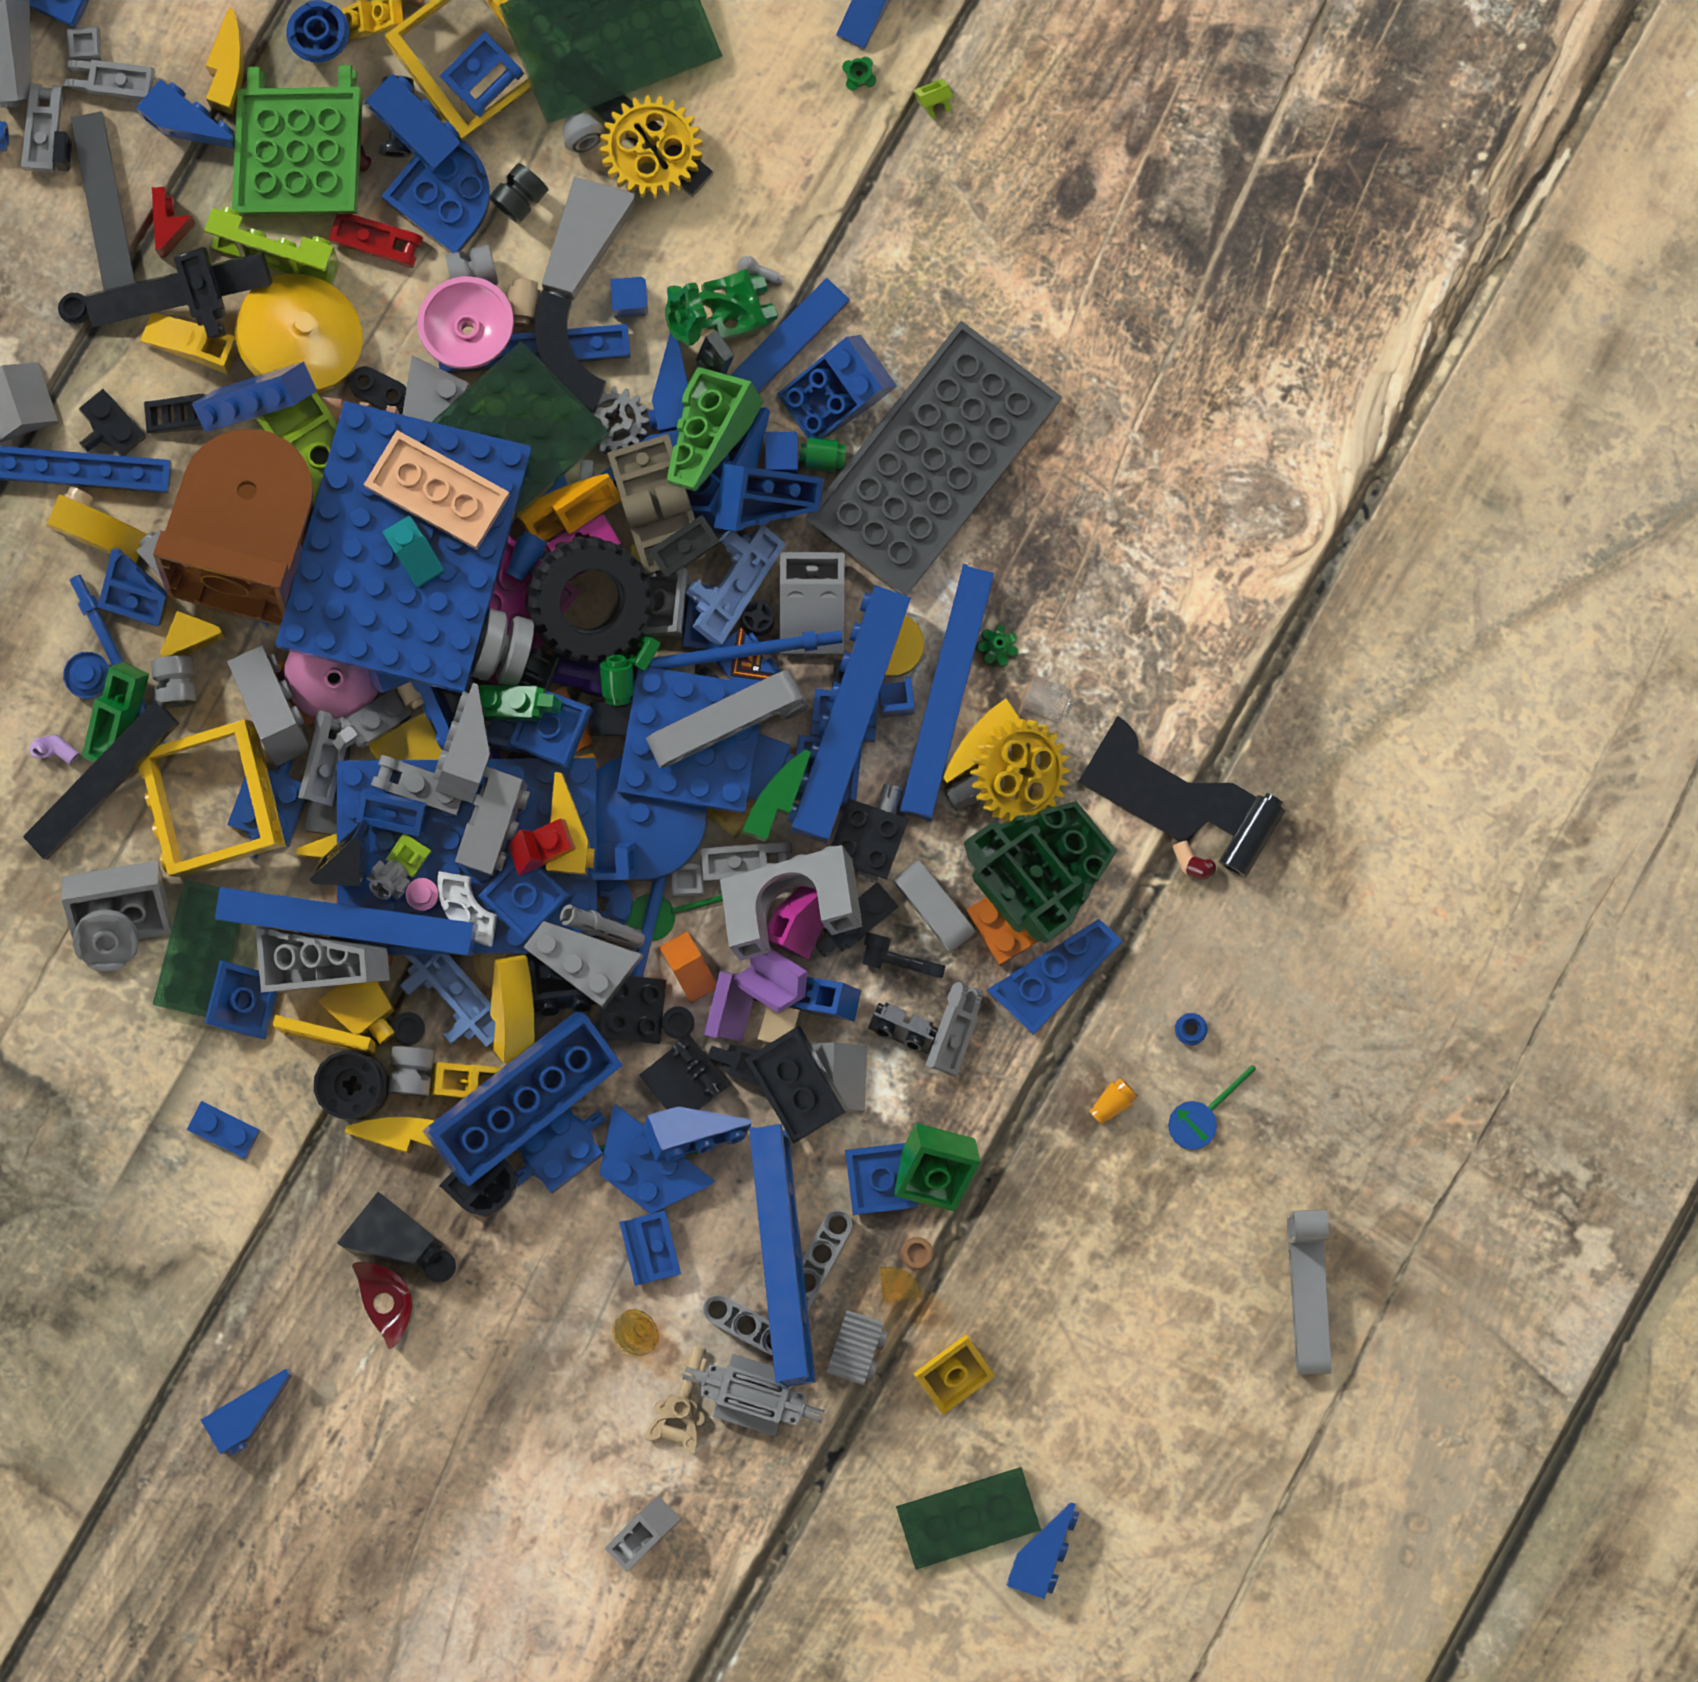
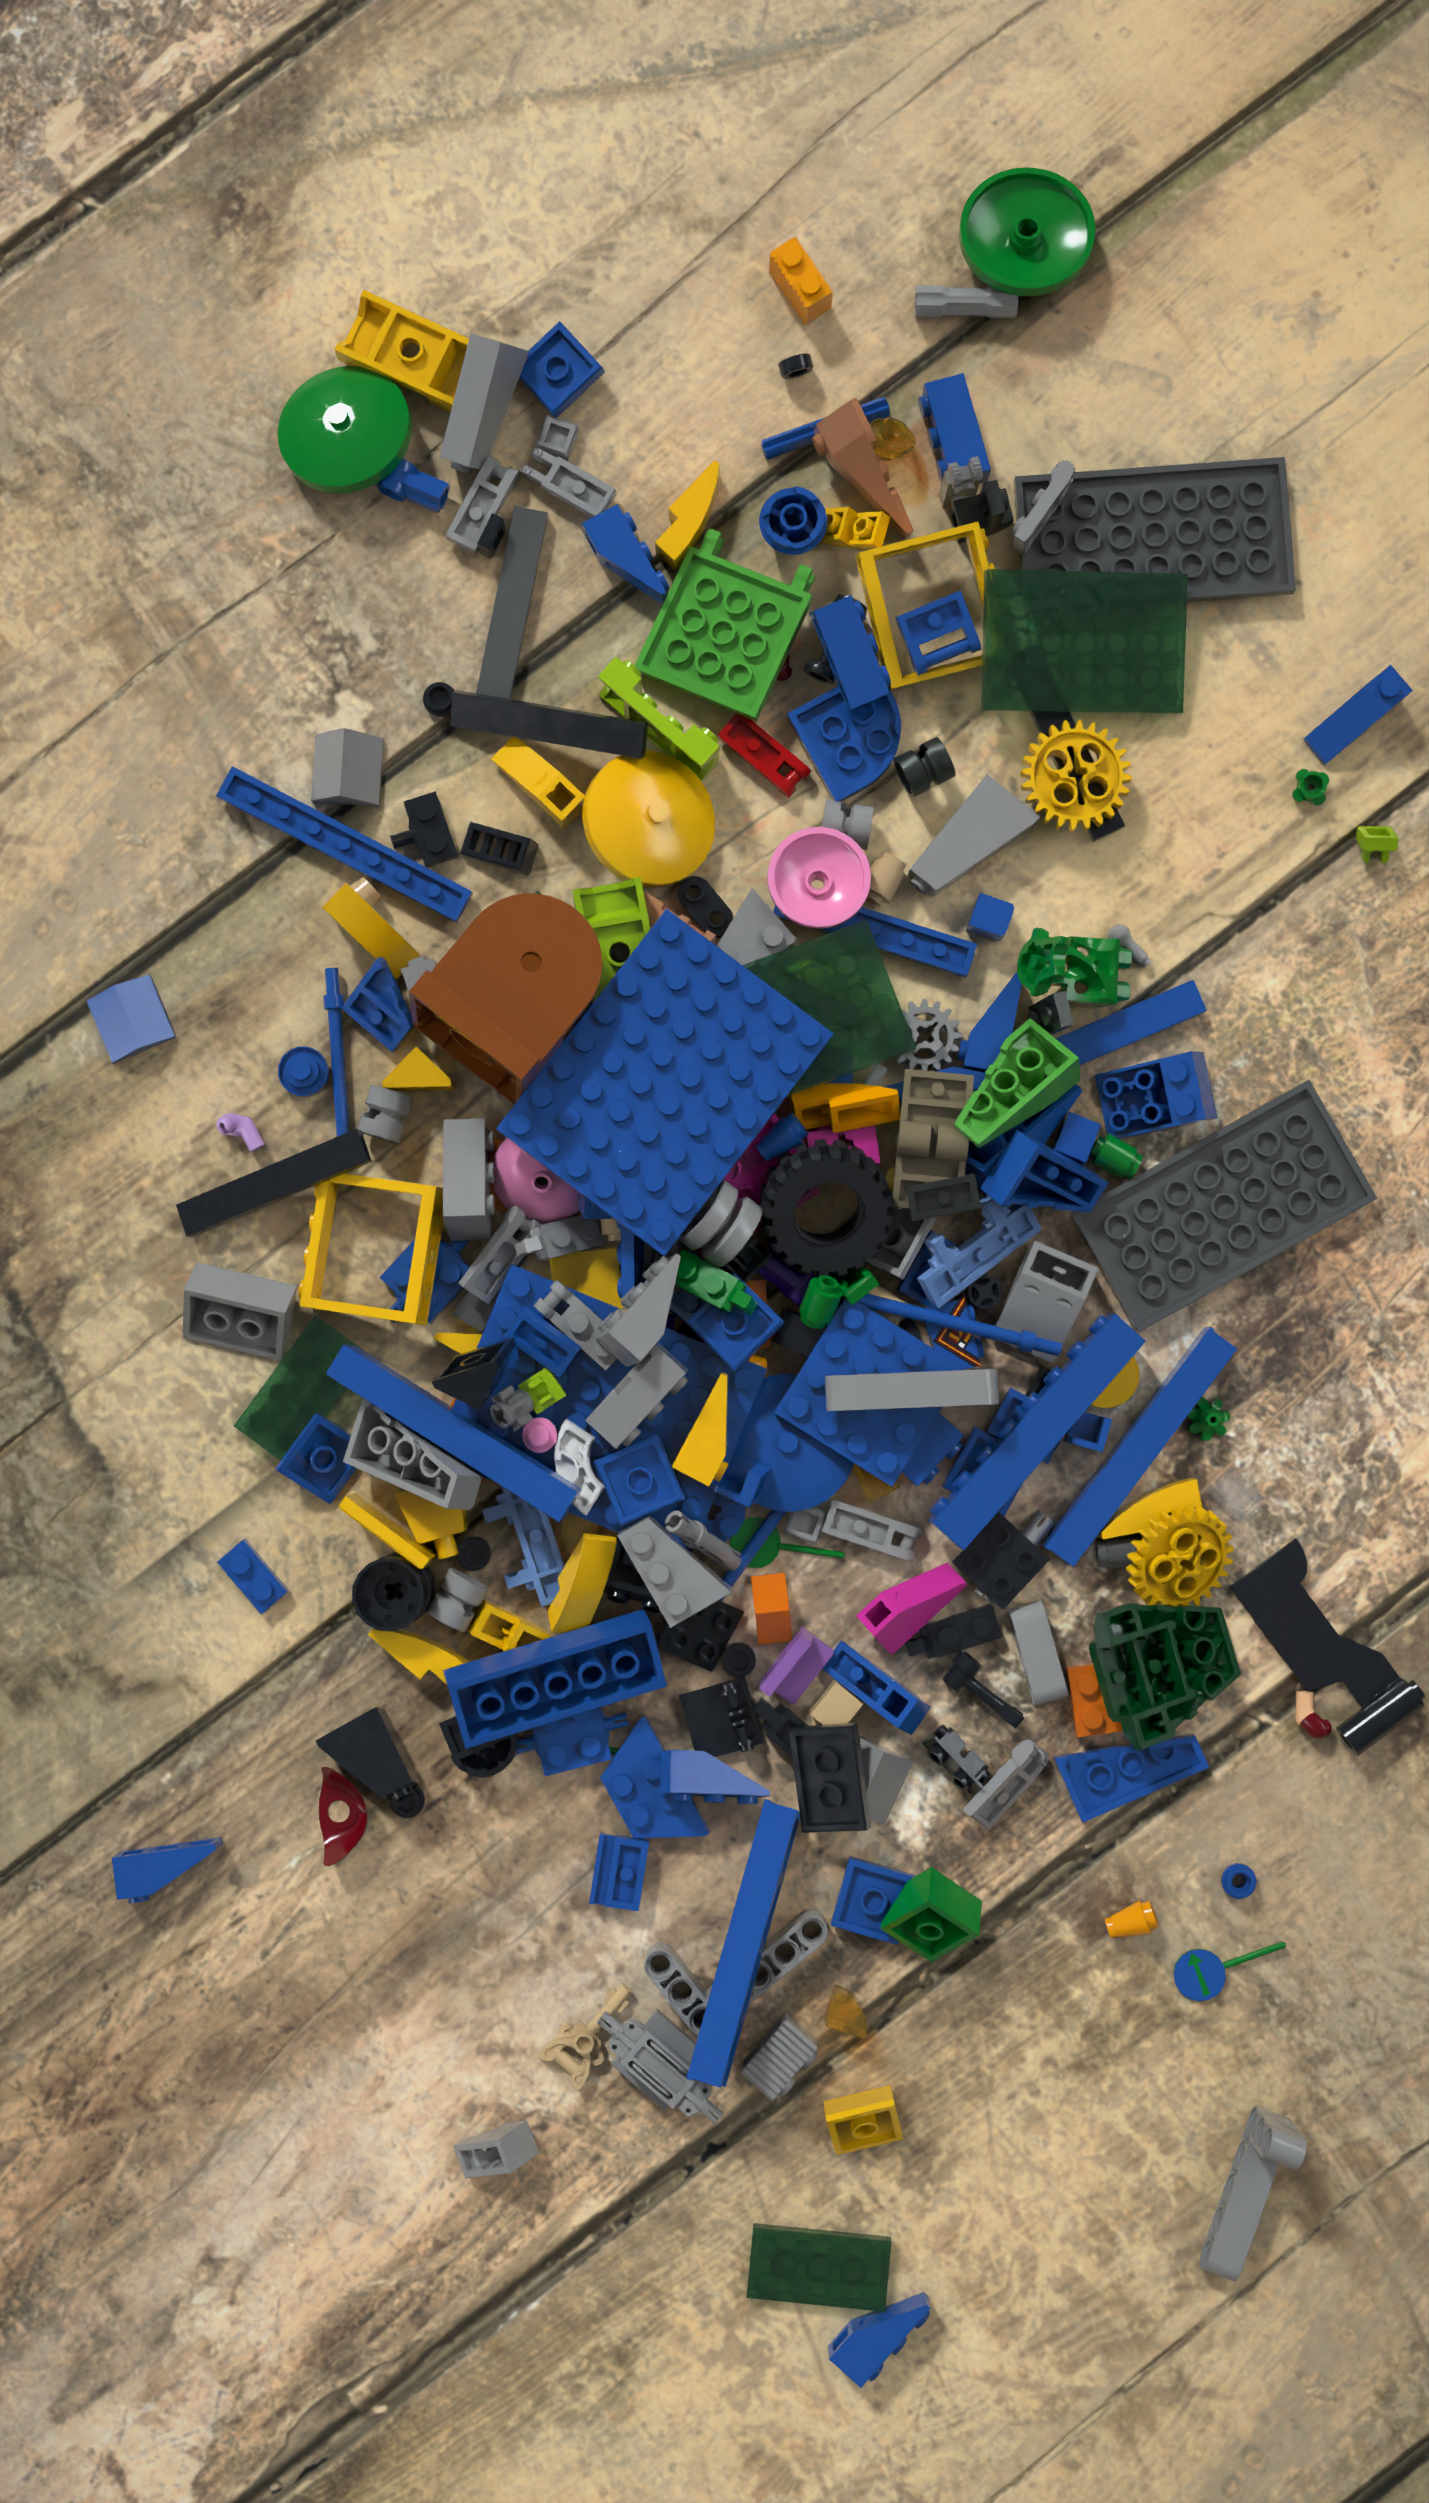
camera: 25 degrees right, 5 degrees up
light grey tile [73,909,139,972] -> none
green slope [82,662,149,762] -> none
red slope [152,187,196,257] -> none
black hinge [174,247,226,339] -> none
blue brick [192,361,317,433] -> none
light nougat plate [364,430,510,550] -> none
teal slope [382,515,445,588] -> none
red slope [508,818,576,876] -> none
black tile [535,290,607,413] -> none
light grey cone [563,112,605,153] -> none
clear yellow plate [612,1309,659,1358] -> none
light grey arch [720,845,862,961] -> none
medium lavender panel [733,948,807,1013] -> none
green slope [740,750,811,842] -> none
medium nougat tile [901,1237,933,1270] -> none

